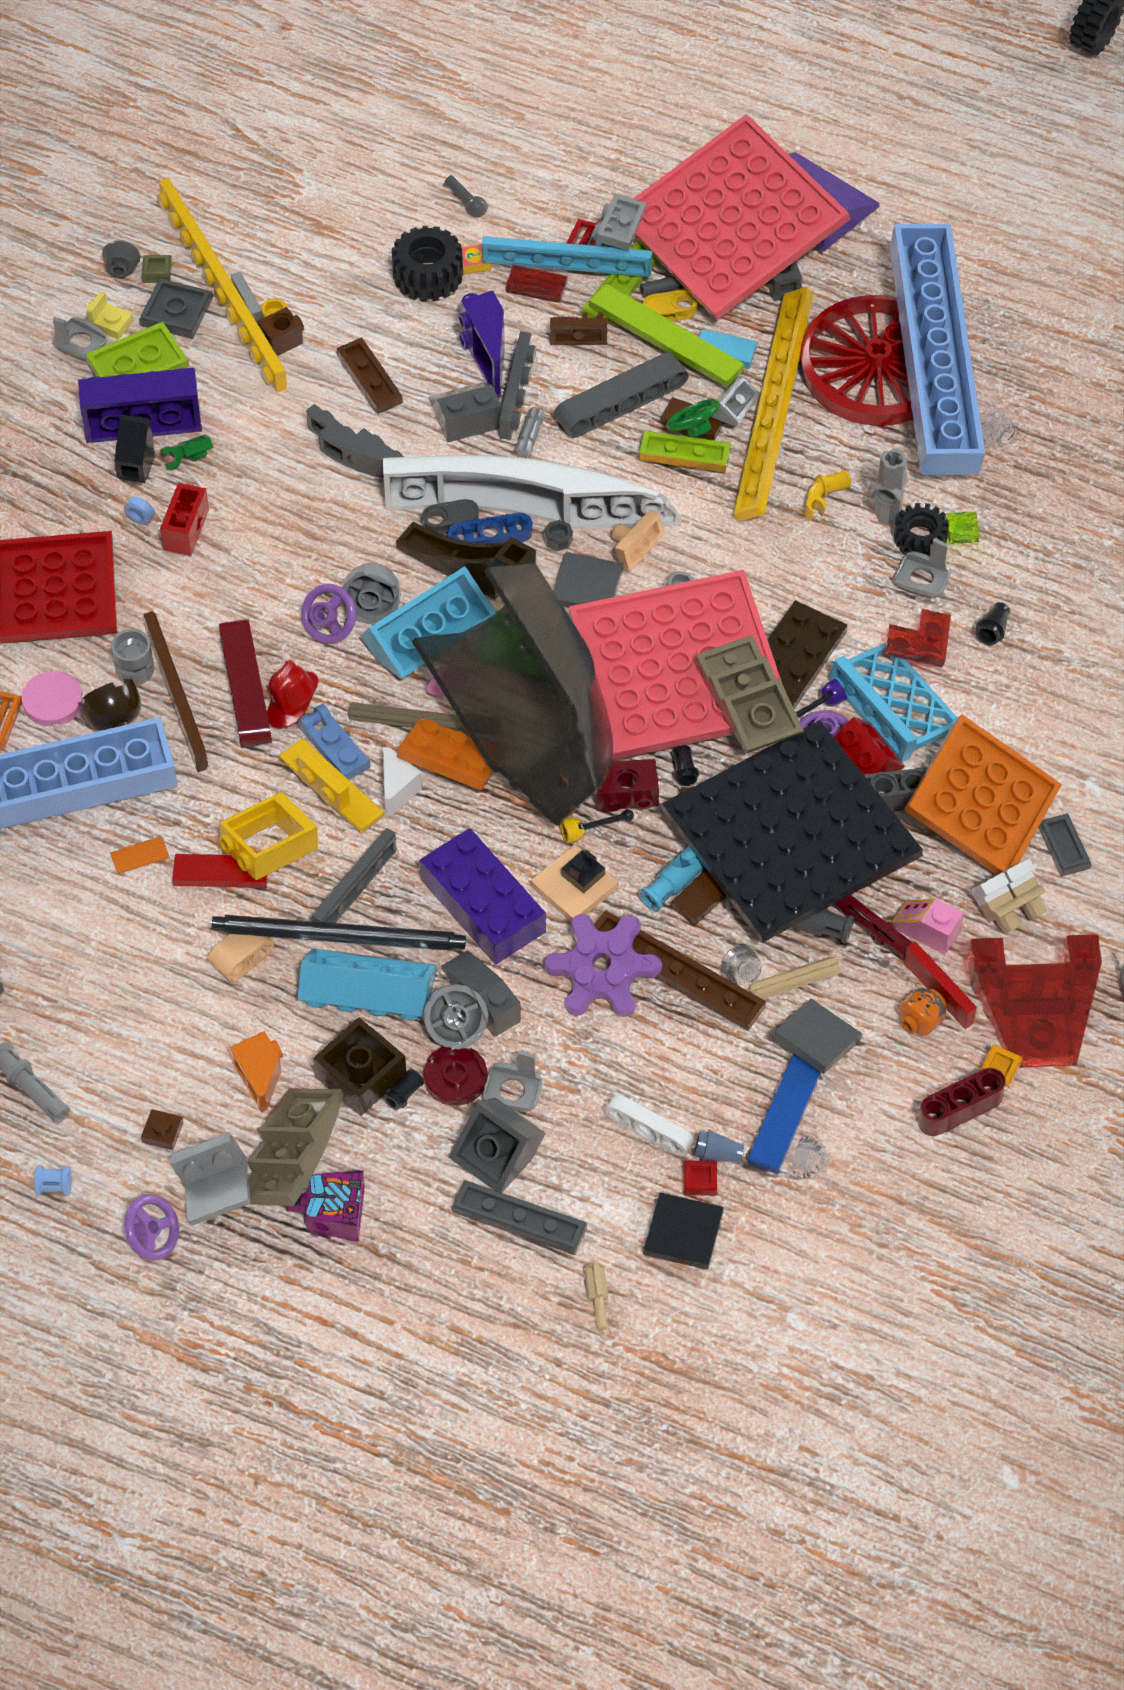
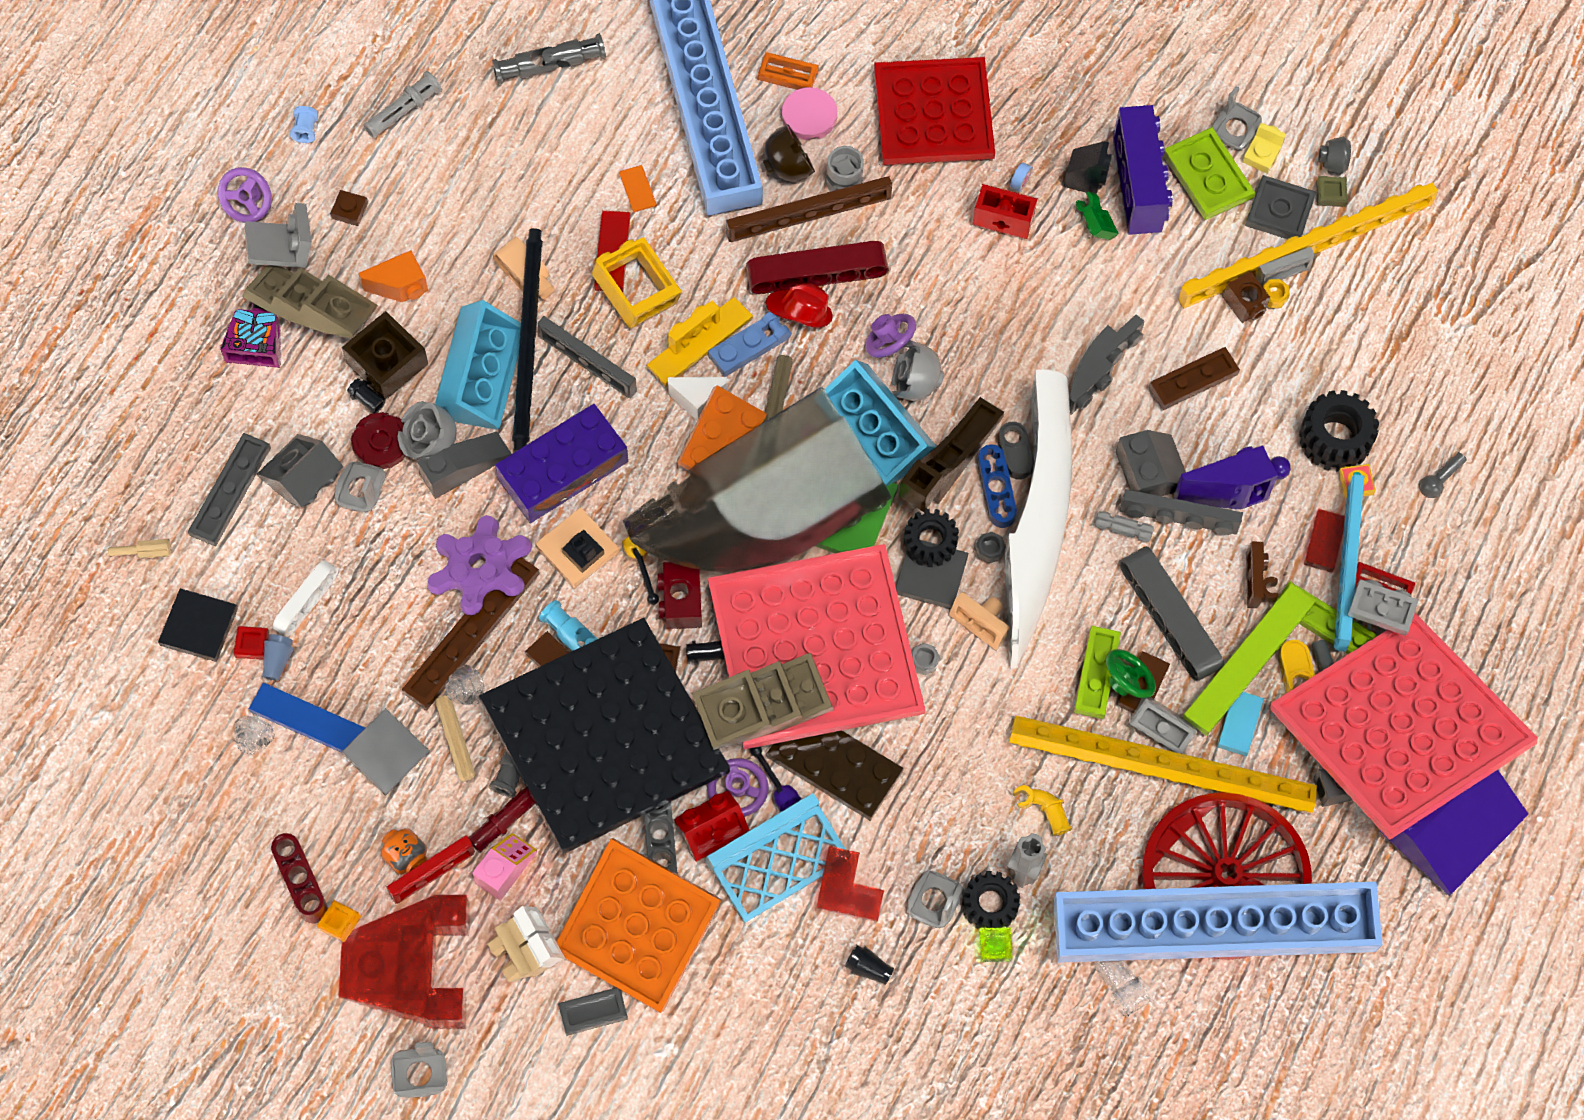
camera: 90 degrees right, 10 degrees up
none -> black tyre [904,508,959,567]

